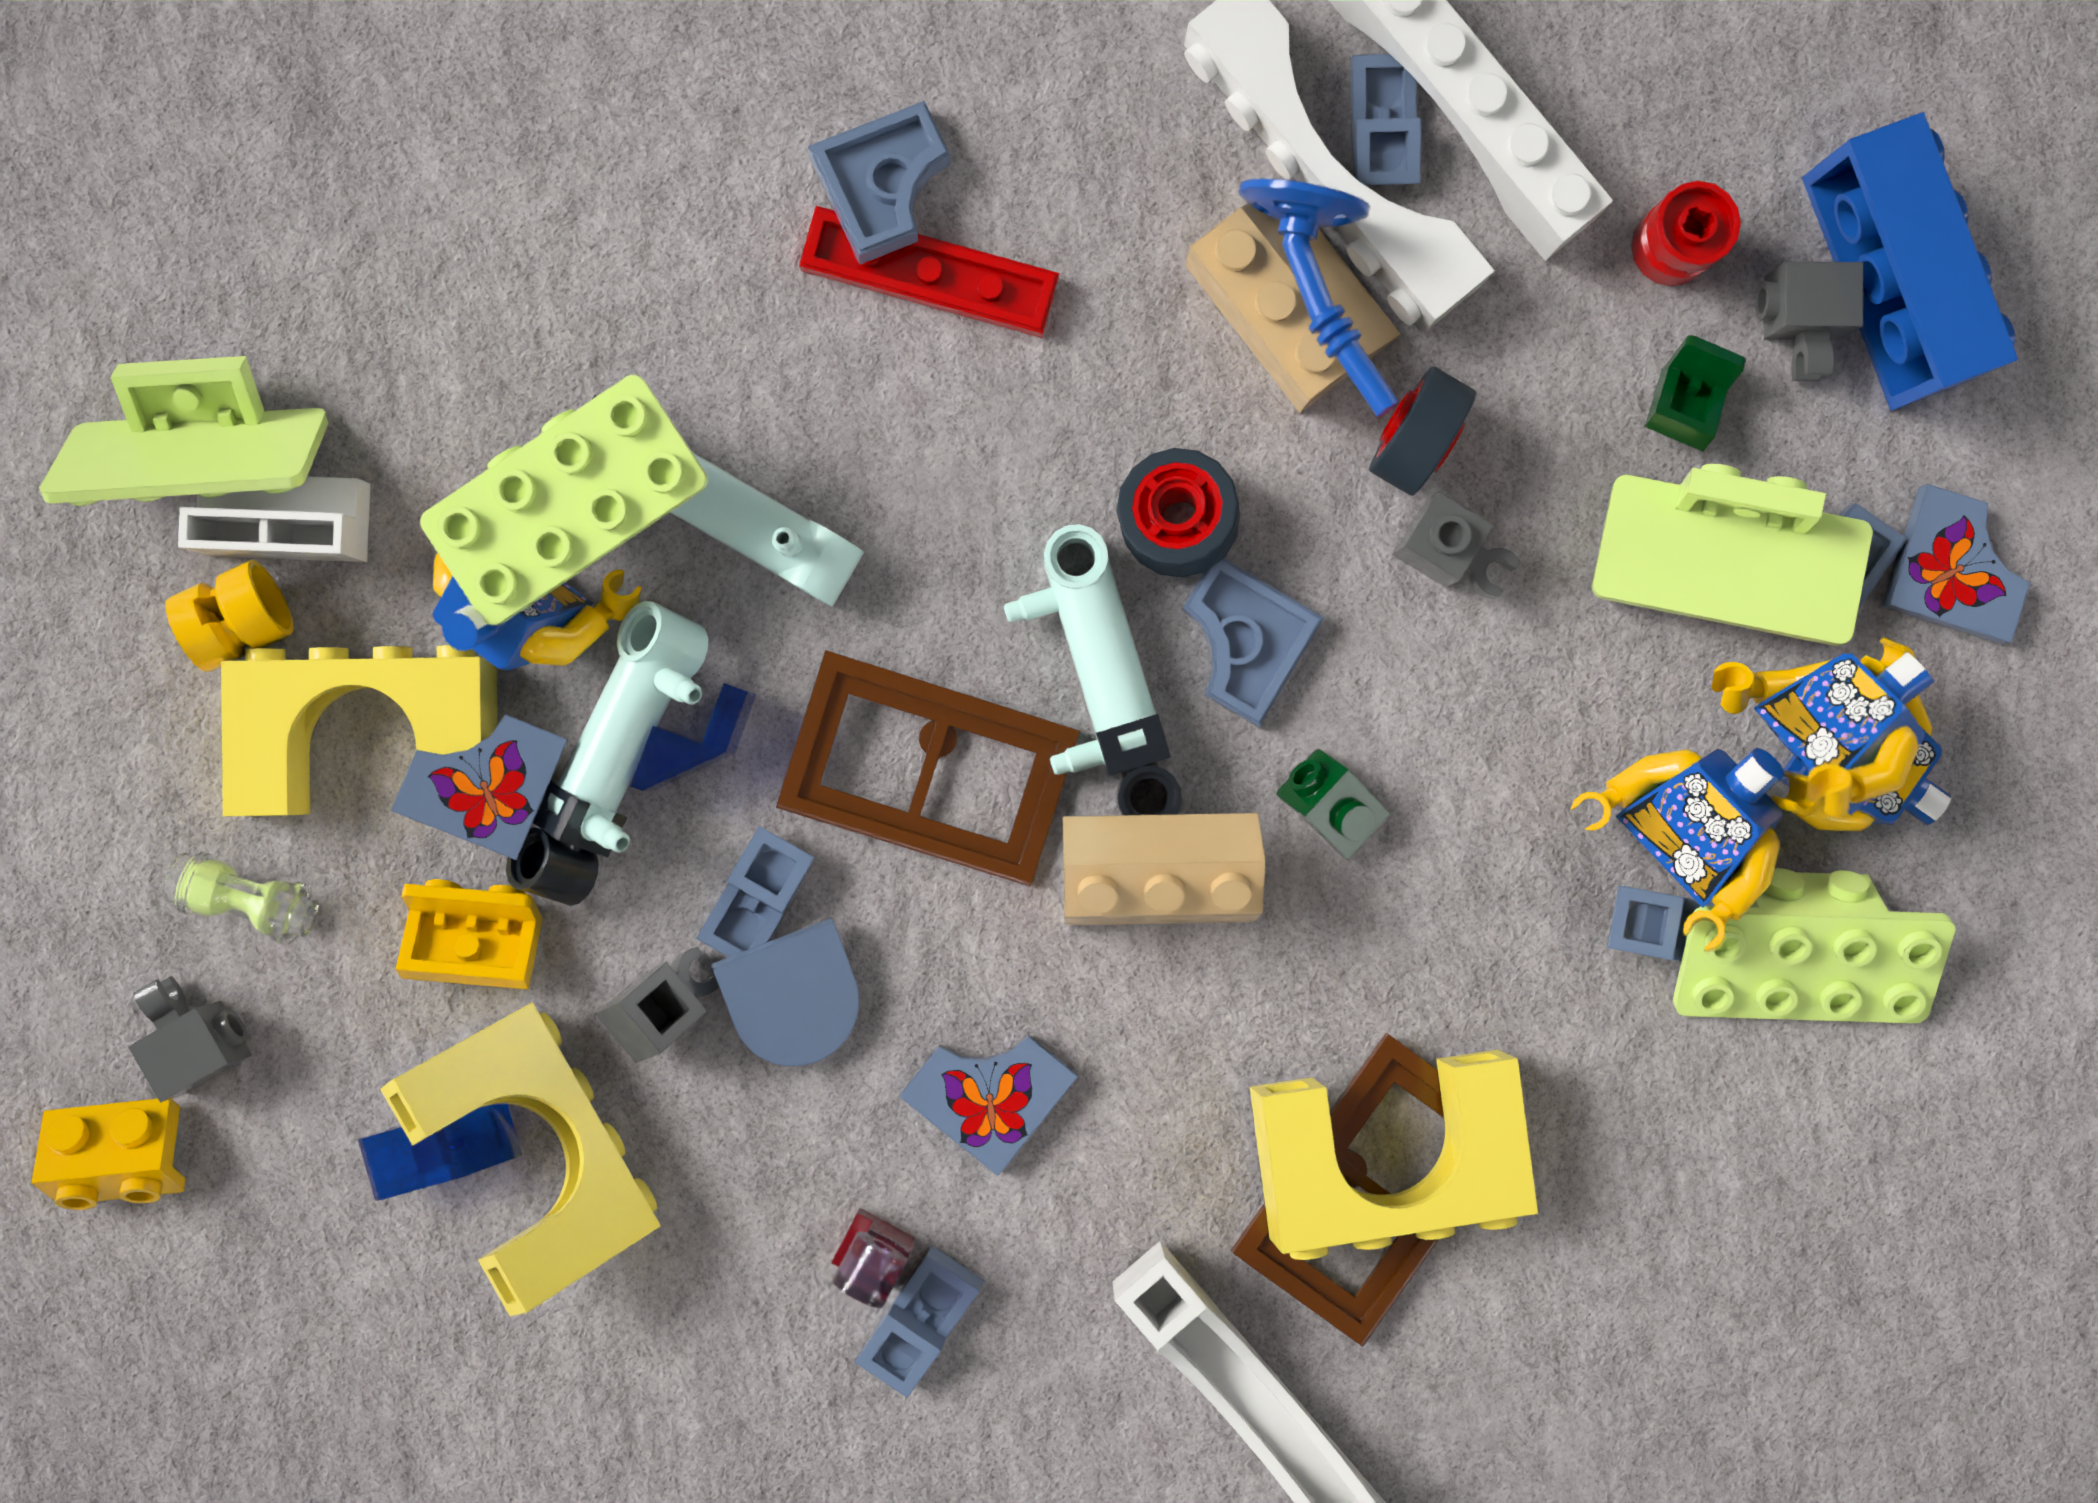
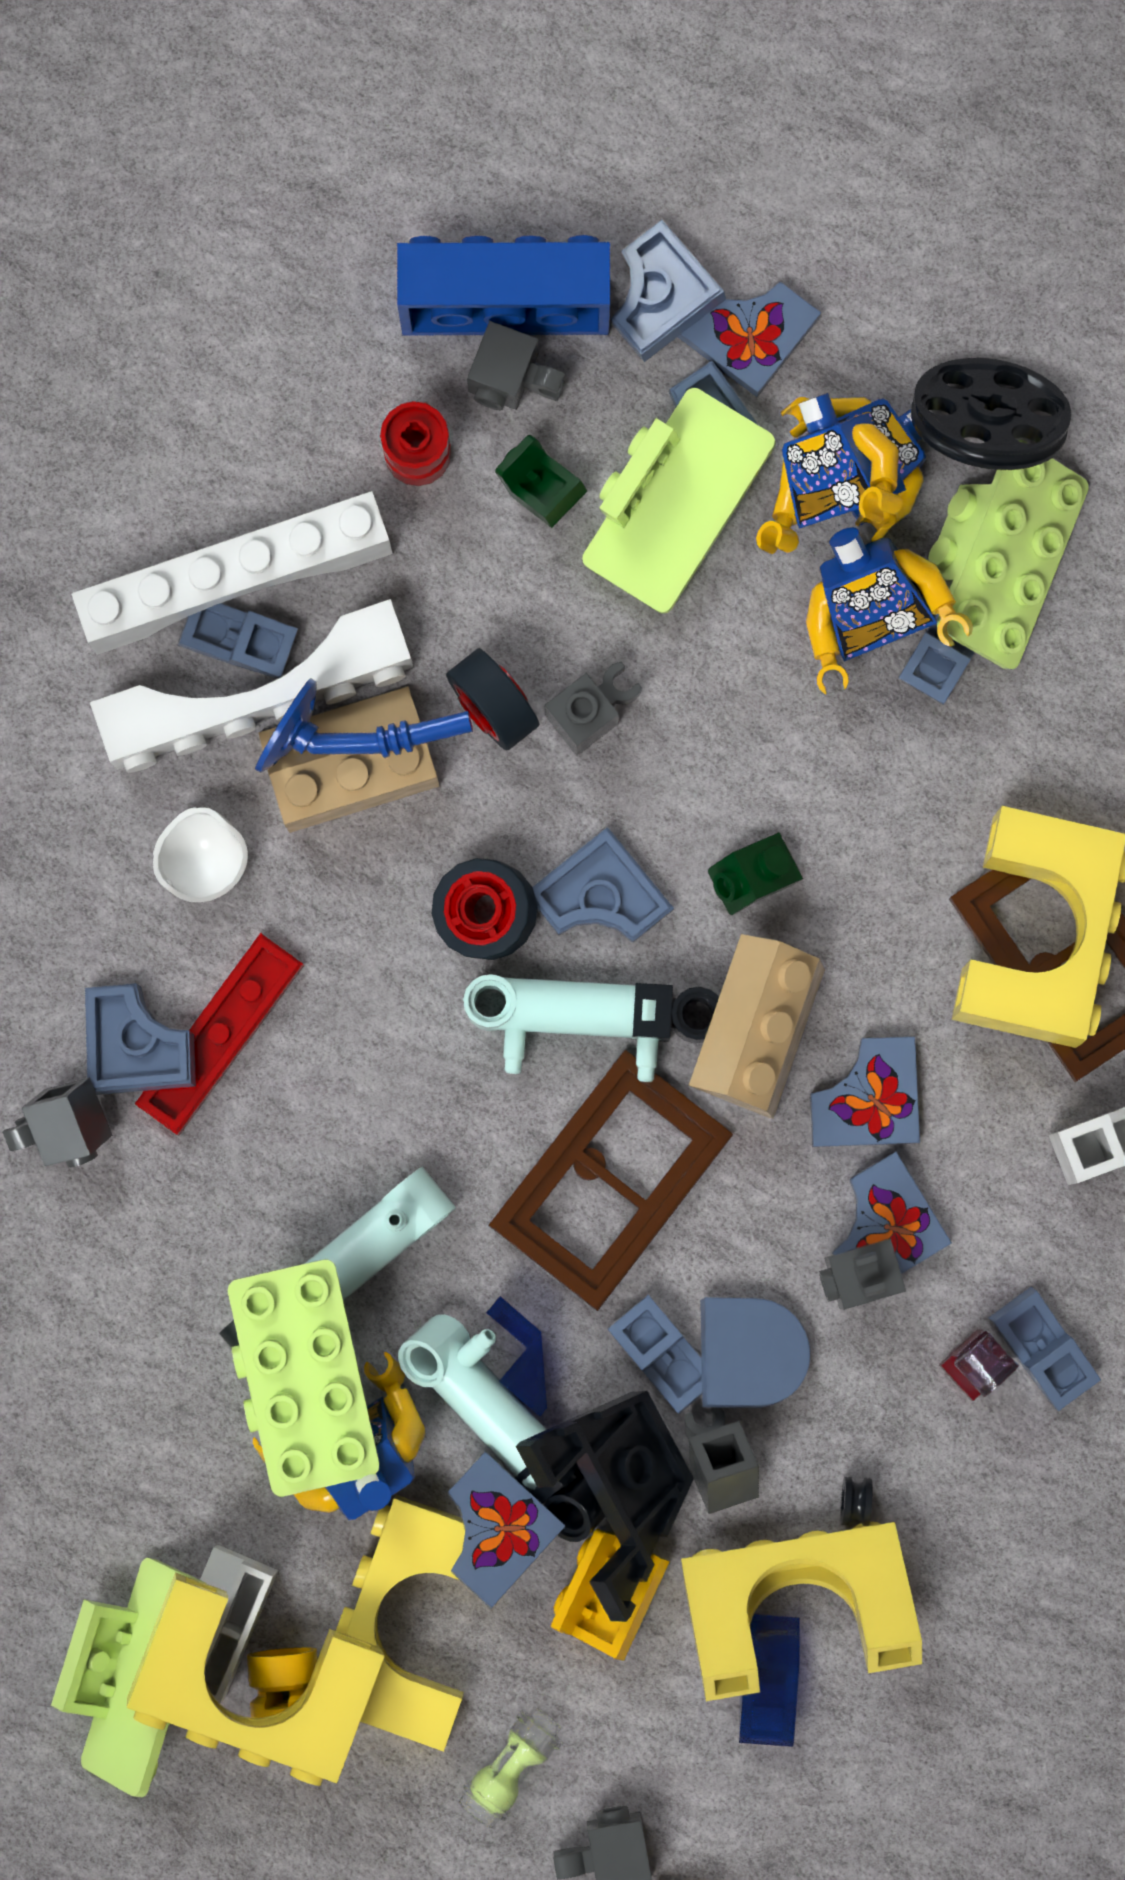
camera: 70 degrees left, 5 degrees down
none -> dark grey brick [2,1077,113,1167]
none -> light yellow arch [127,1572,385,1786]
none -> white helmet [153,807,248,902]
none -> black wing [515,1391,694,1622]
none -> tile [611,220,726,362]
none -> sand blue tile [810,1037,920,1147]
none -> dark grey brick [819,1239,906,1310]
none -> black bush [840,1476,873,1526]
none -> black wedge [911,358,1071,470]

